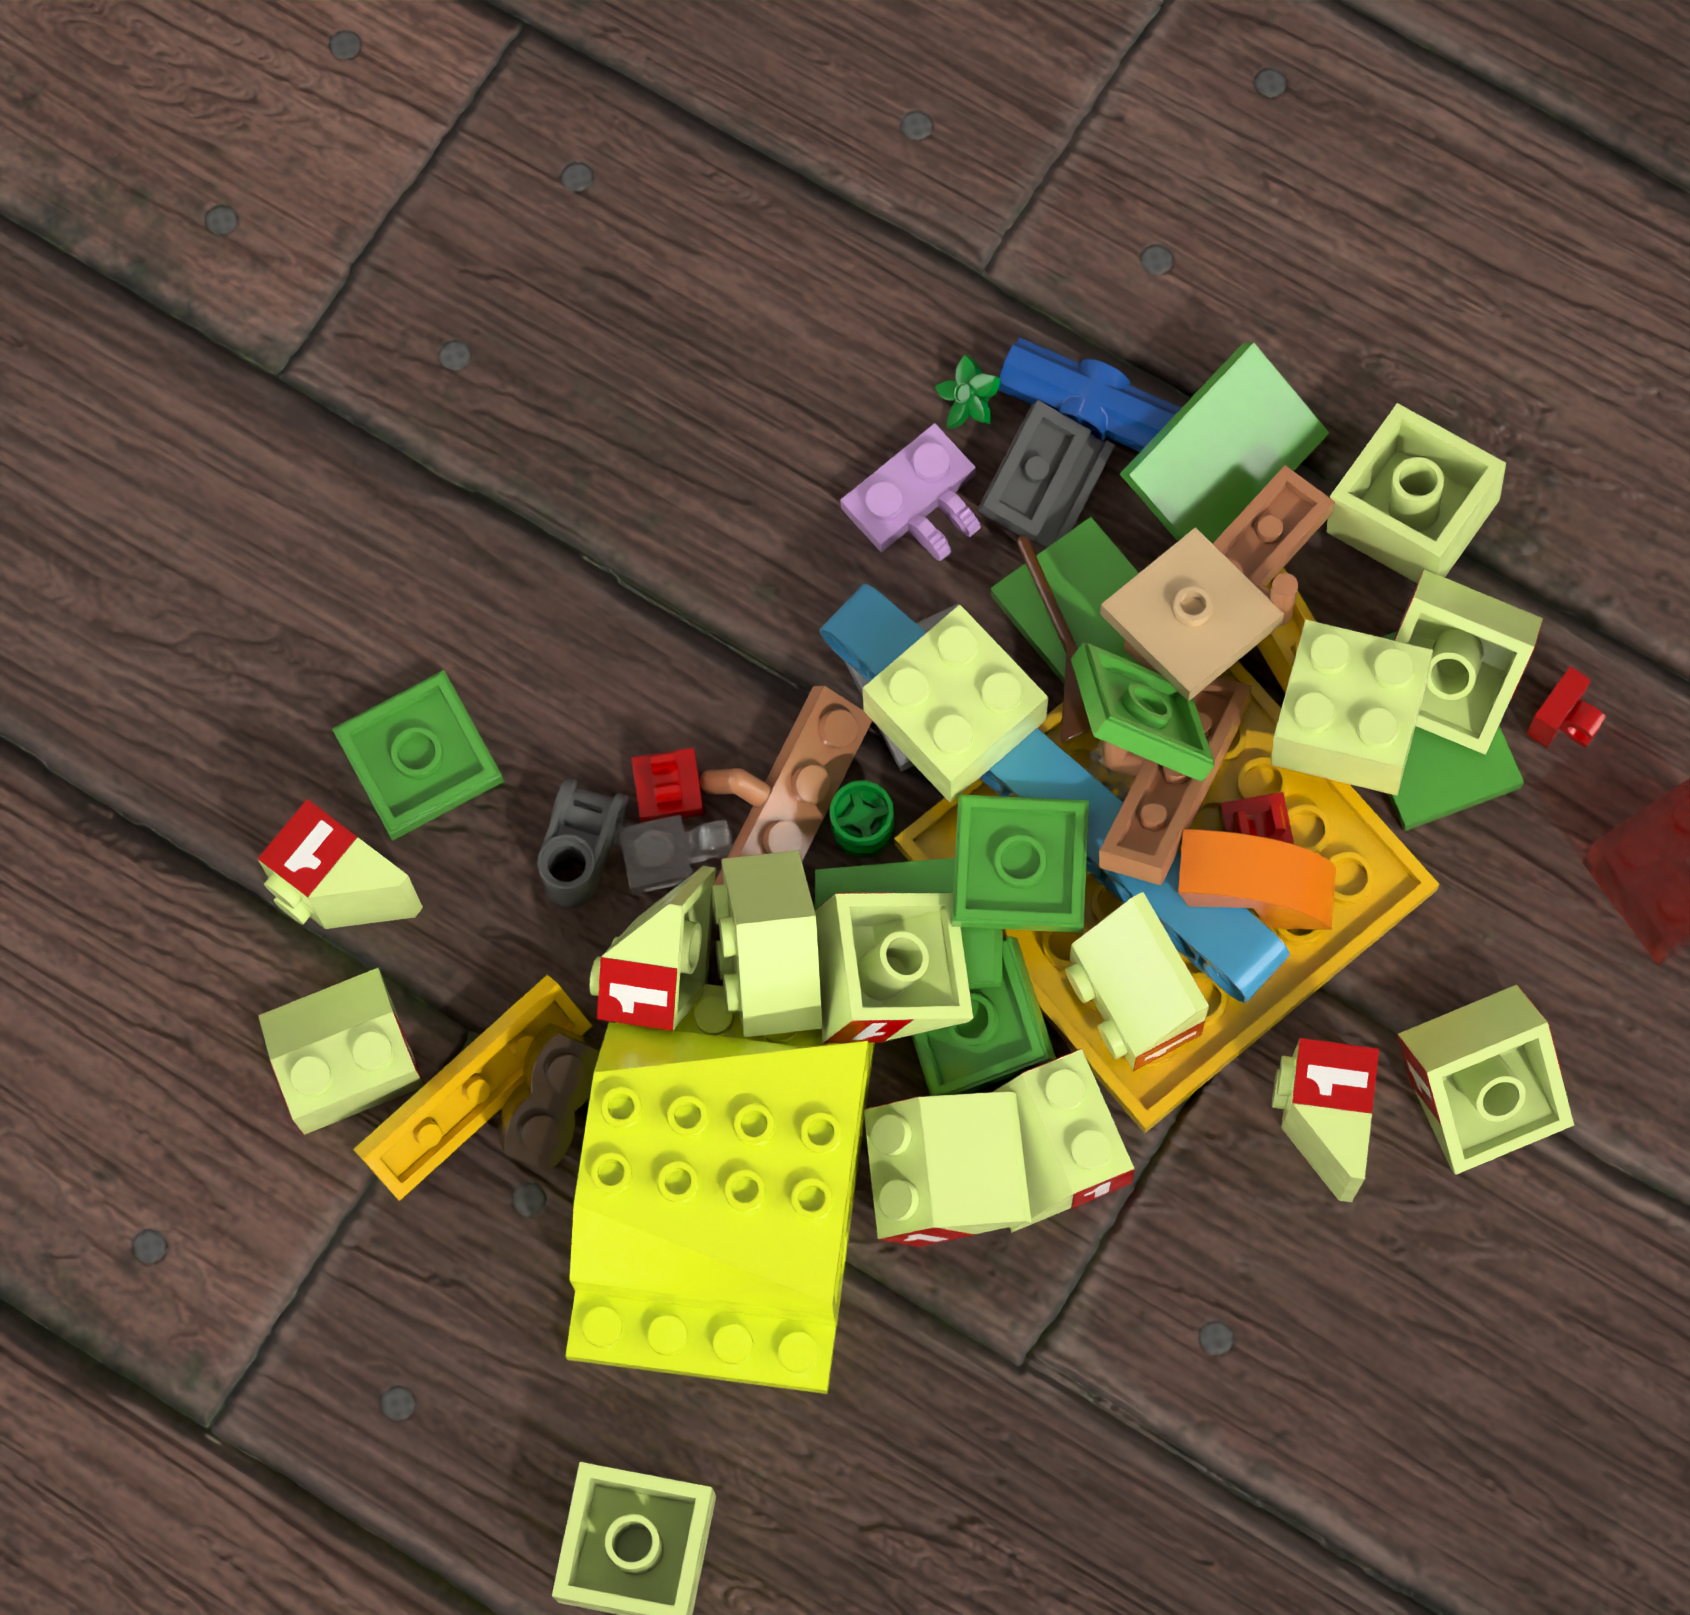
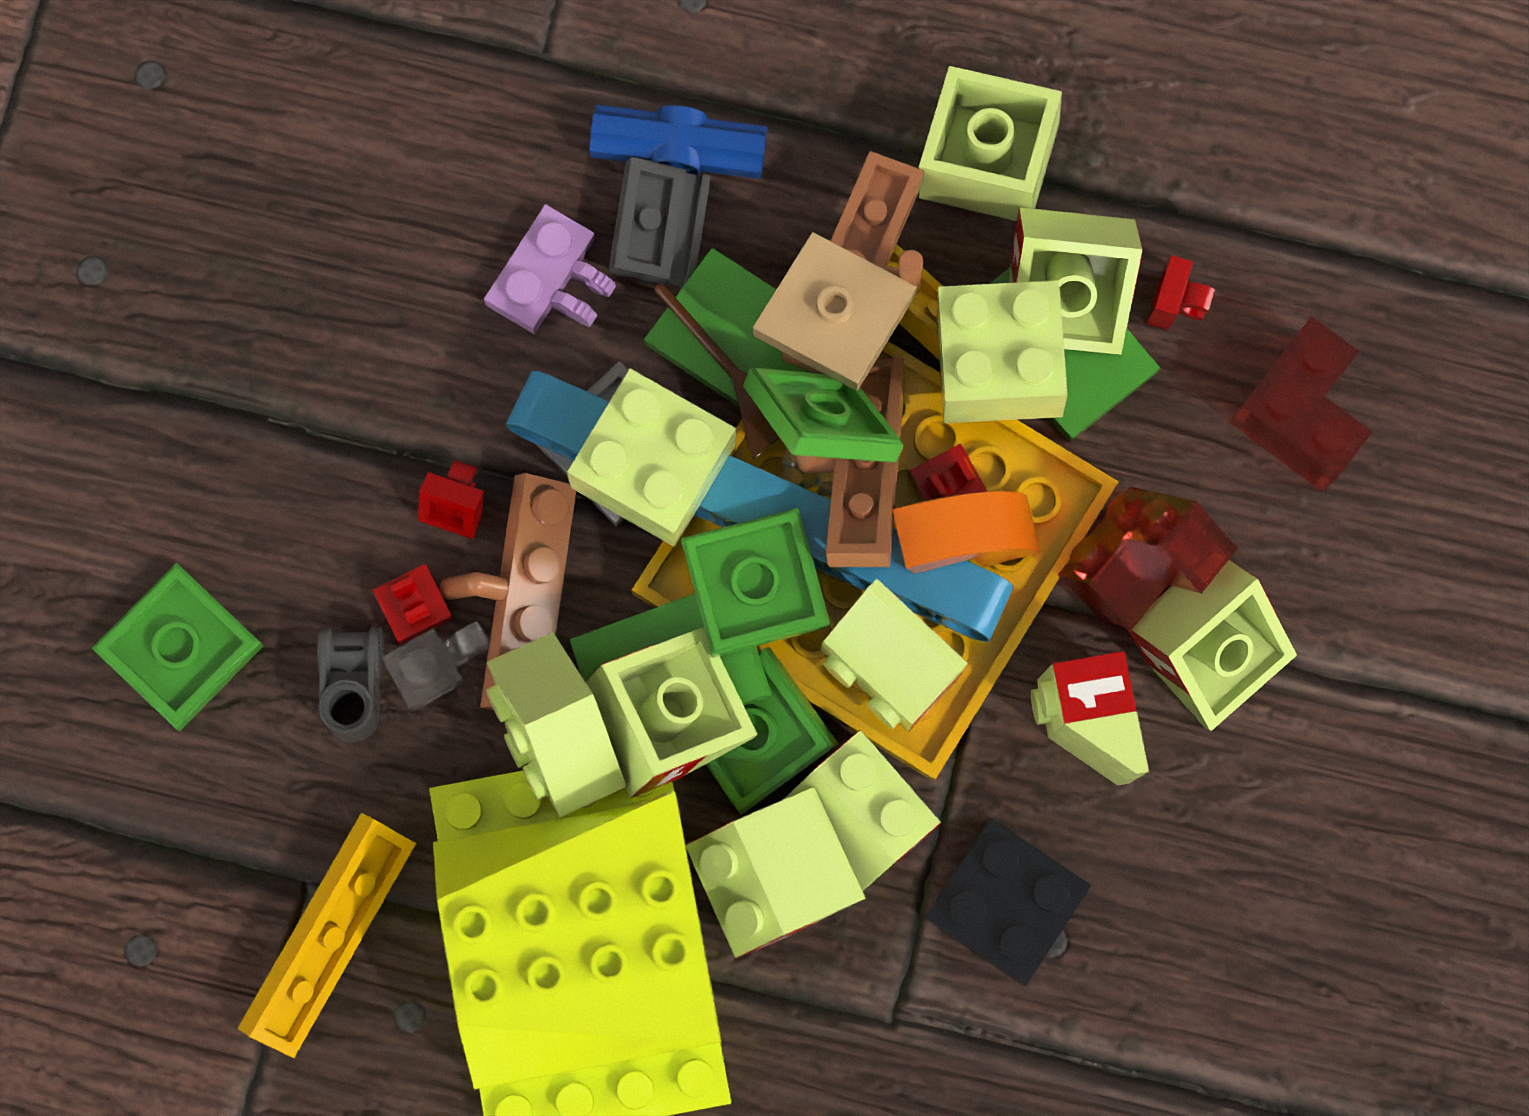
camera: 30 degrees left, 5 degrees up
yellowish green slope [258,799,423,929] -> none
yellowish green slope [258,968,425,1135] -> none
dark brown brick [497,1023,600,1172] -> none
yellowish green slope [590,866,716,1031] -> none
green wheel [830,780,895,859] -> none
green plant [935,355,1002,429] -> none
tile [1120,342,1329,544] -> none
none -> red tile [418,460,484,539]
none -> black plate [924,818,1091,987]
none -> clear red brick [1058,486,1238,629]

